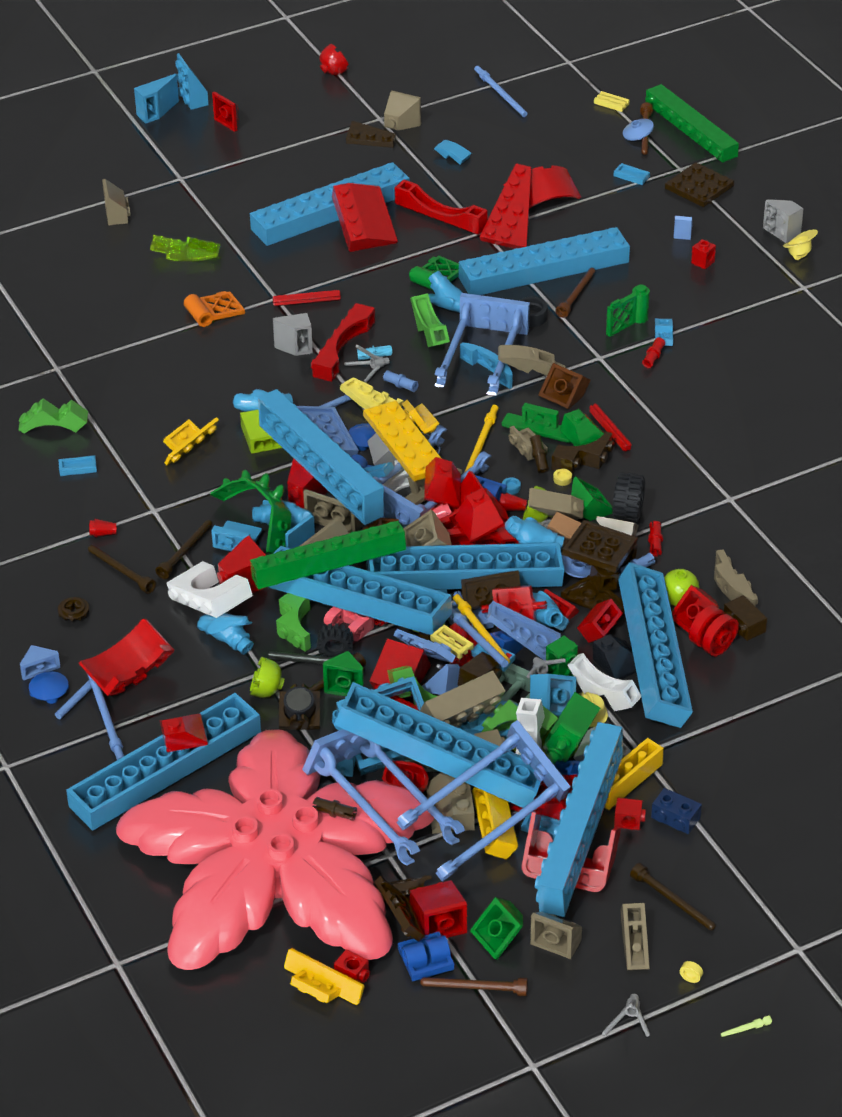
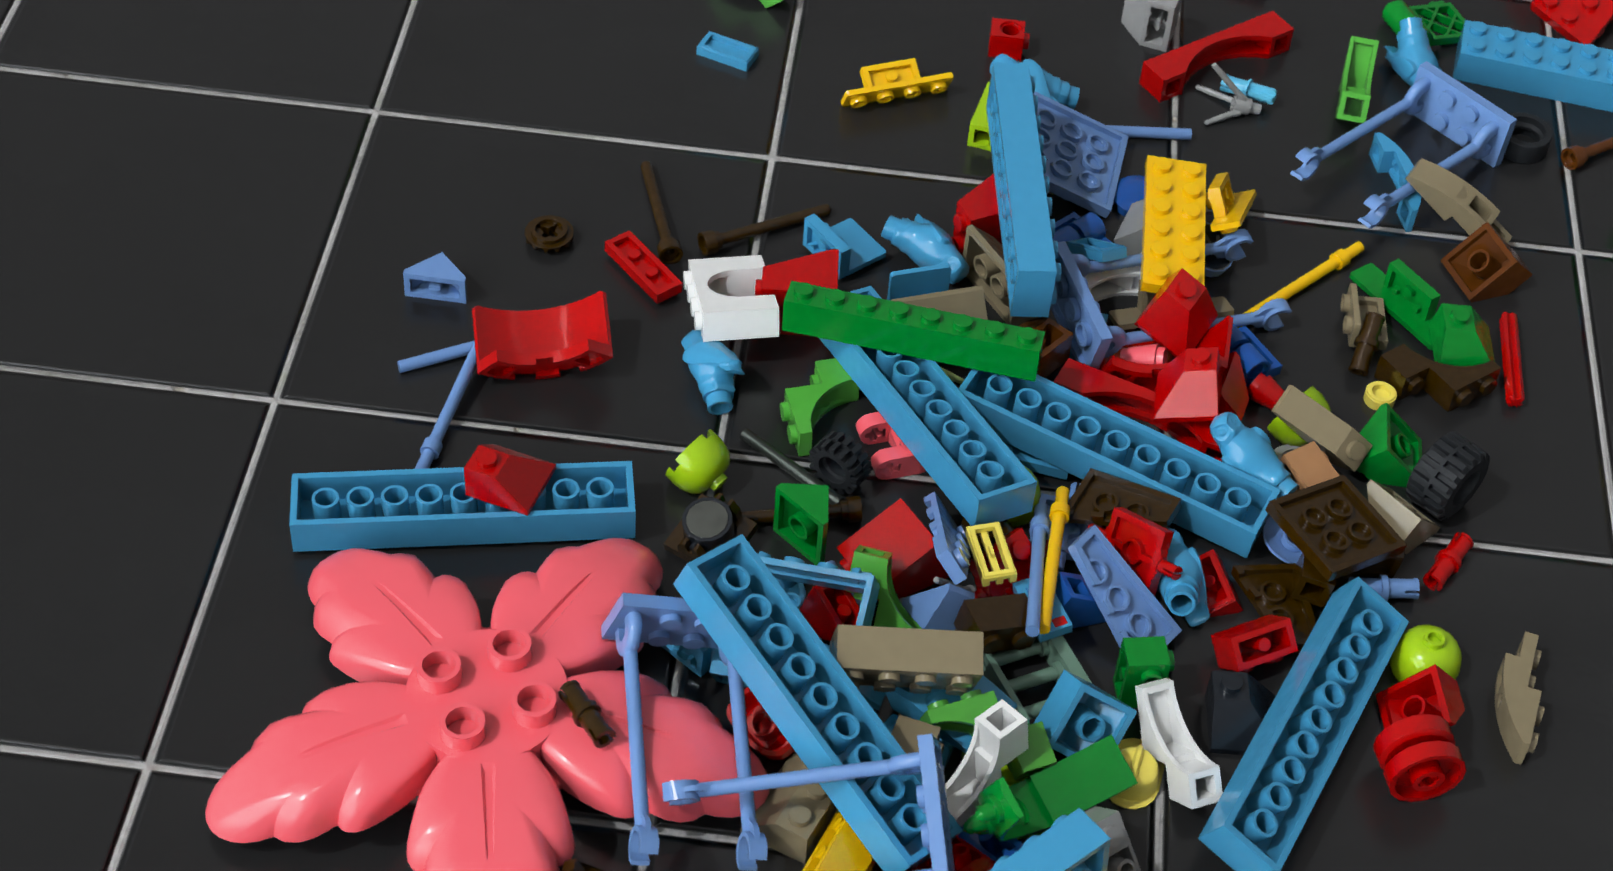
camera: 30 degrees right, 5 degrees up
blue dish [29,671,69,704] -> none
red cone [89,519,117,537] -> none
green piece [210,470,292,554] -> none
light yellow wing [340,377,404,409] -> none
medium blue pin [383,370,418,392] -> none
dark tan slope [403,510,452,546] -> none
dark azure tile [502,477,521,495] -> none
light grey plant [526,657,566,679] -> none
dark brown brick [724,595,767,641] -> none
none -> red plate [605,230,683,304]
none -> red brick [988,18,1030,60]

